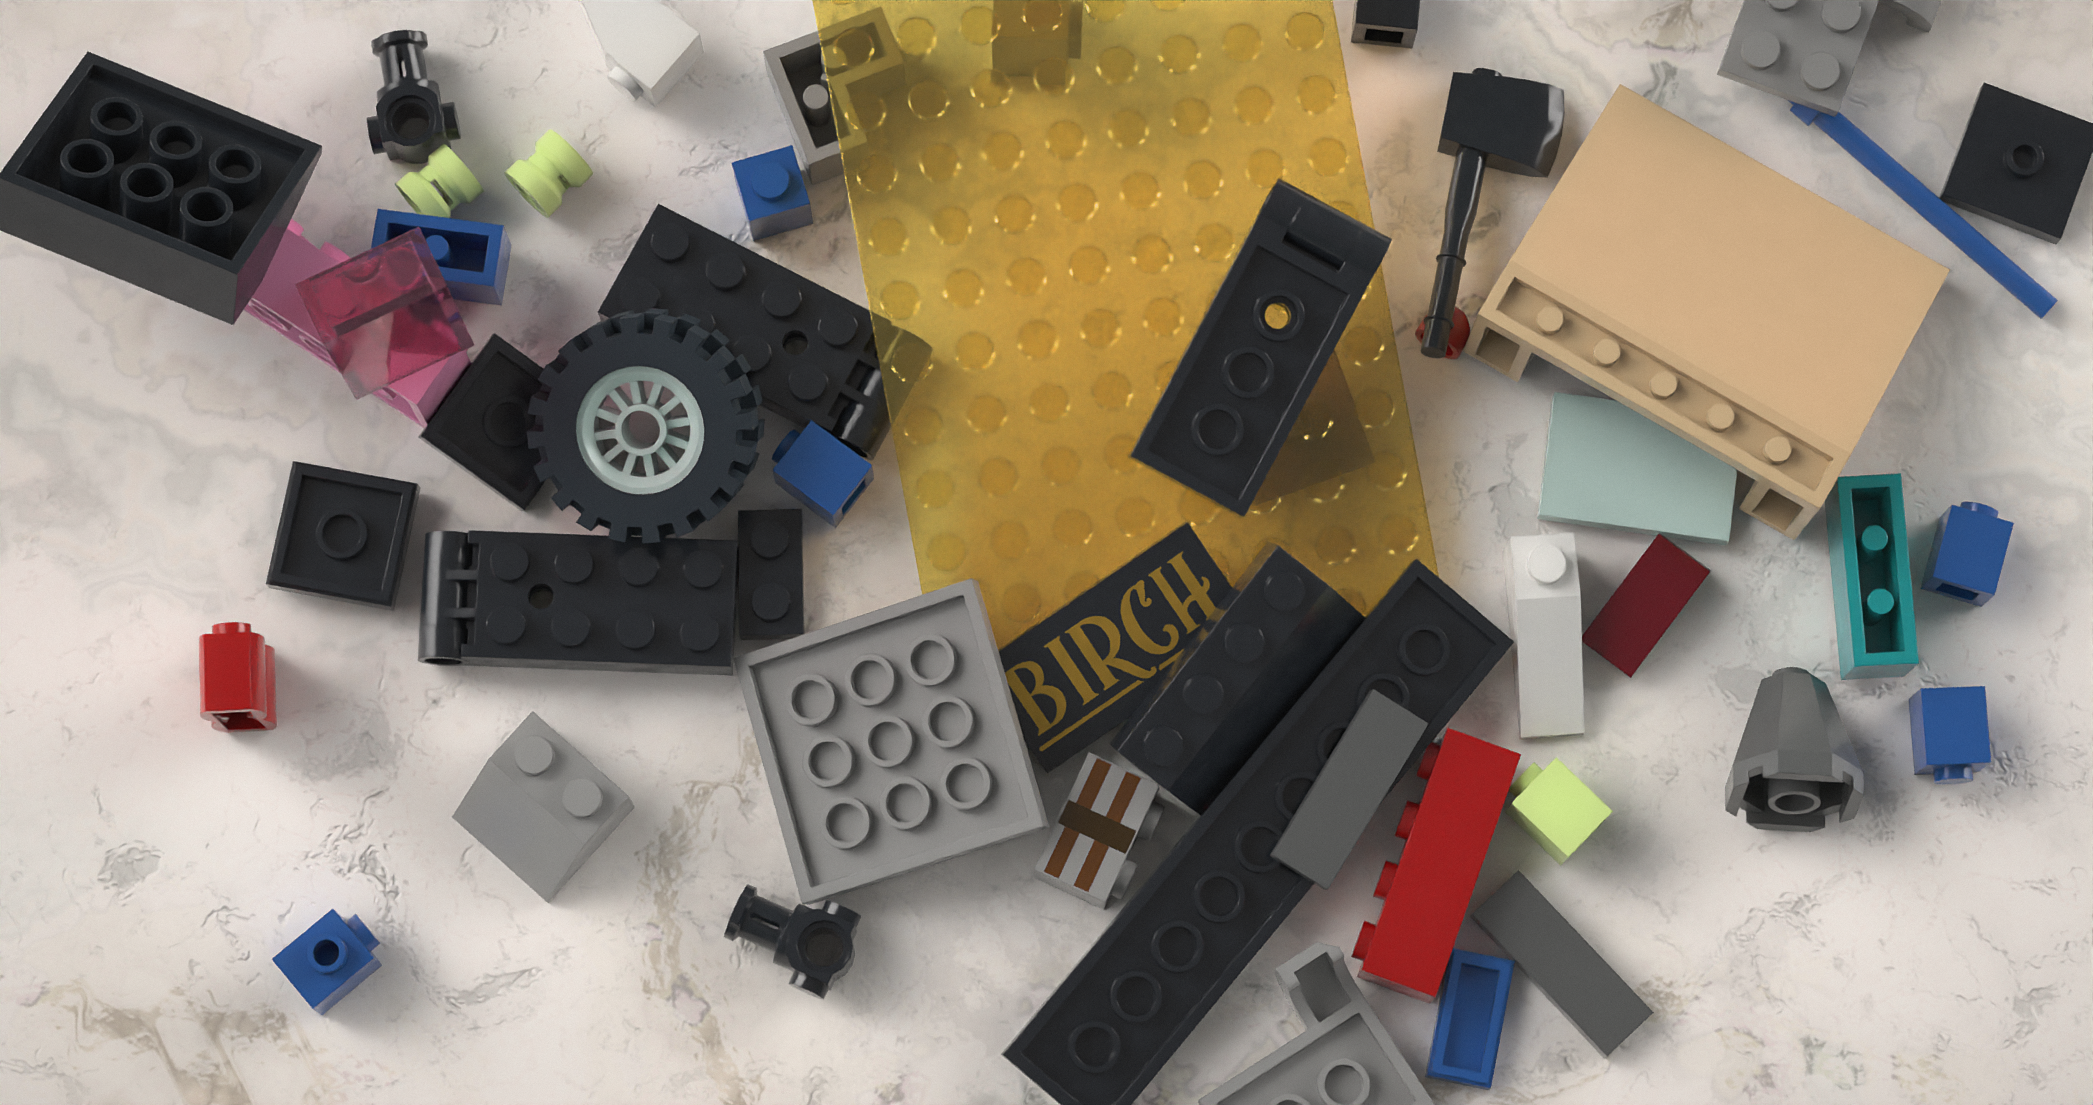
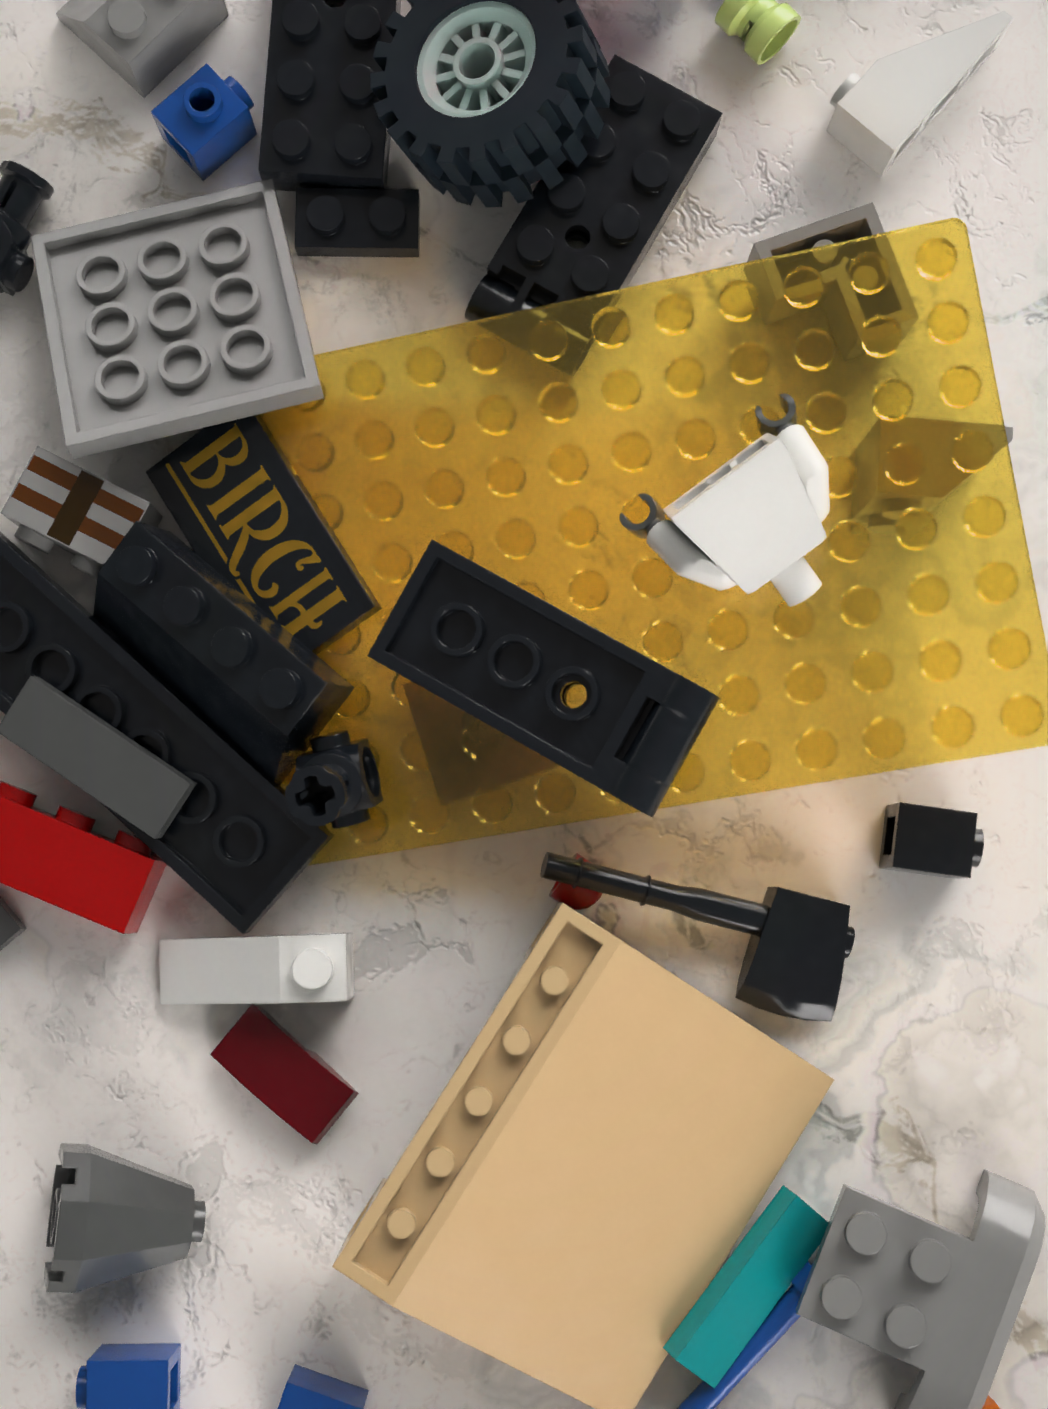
camera: 90 degrees right, 5 degrees up
blue brick [732,145,813,241] -> none
blue brick [772,420,874,528] -> none
yellowish green brick [1505,757,1613,866] -> none
light aqua tile [1537,392,1737,545] -> none
teal brick [1825,473,1919,680] -> none
none -> blue brick [151,63,257,181]
none -> black connector [285,730,383,829]
none -> white torso [619,393,830,607]
none -> teal tile [663,1185,829,1389]

